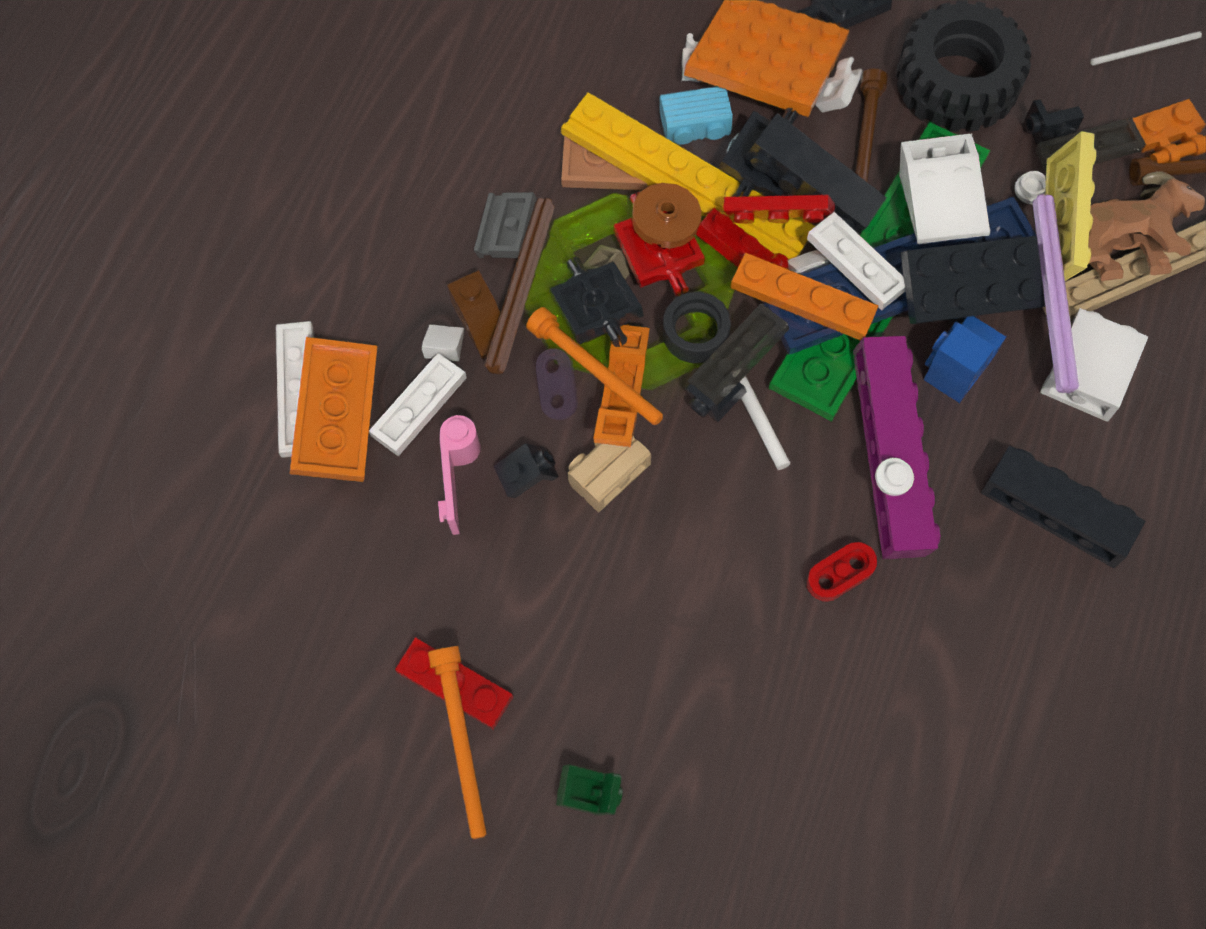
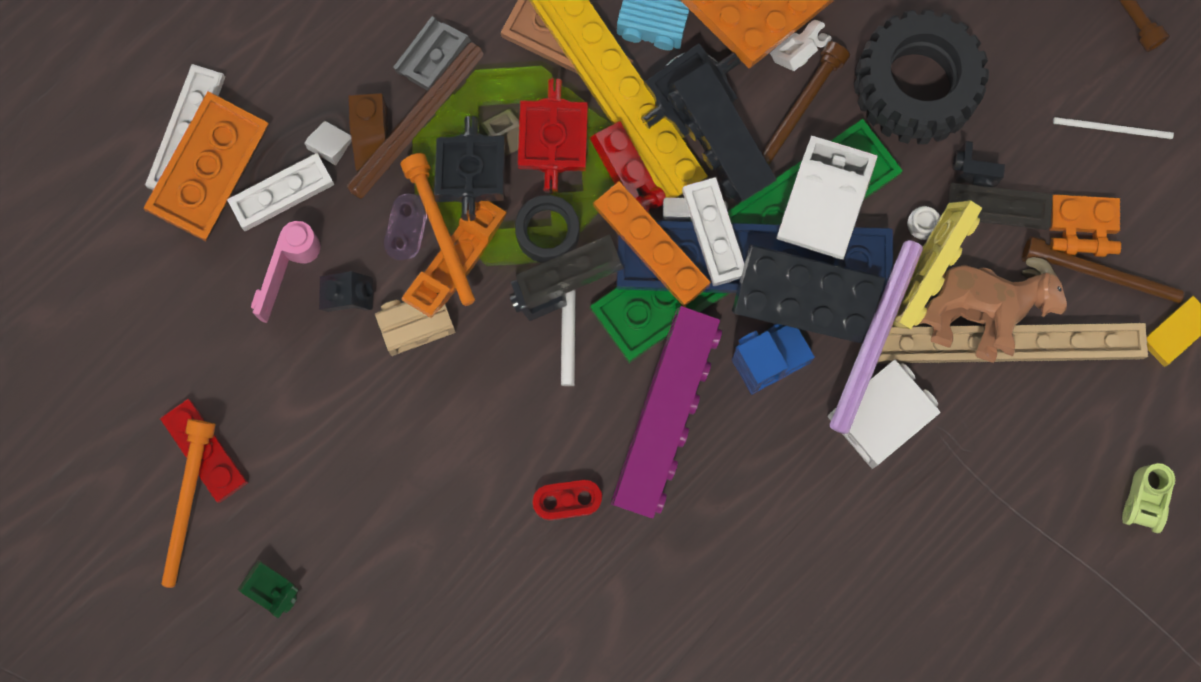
camera: 20 degrees right, 10 degrees up
dark orange plate [631,183,702,249] -> none
red plate [723,195,835,224] -> none
white plate [875,458,914,496] -> none
black brick [981,445,1146,568] -> none

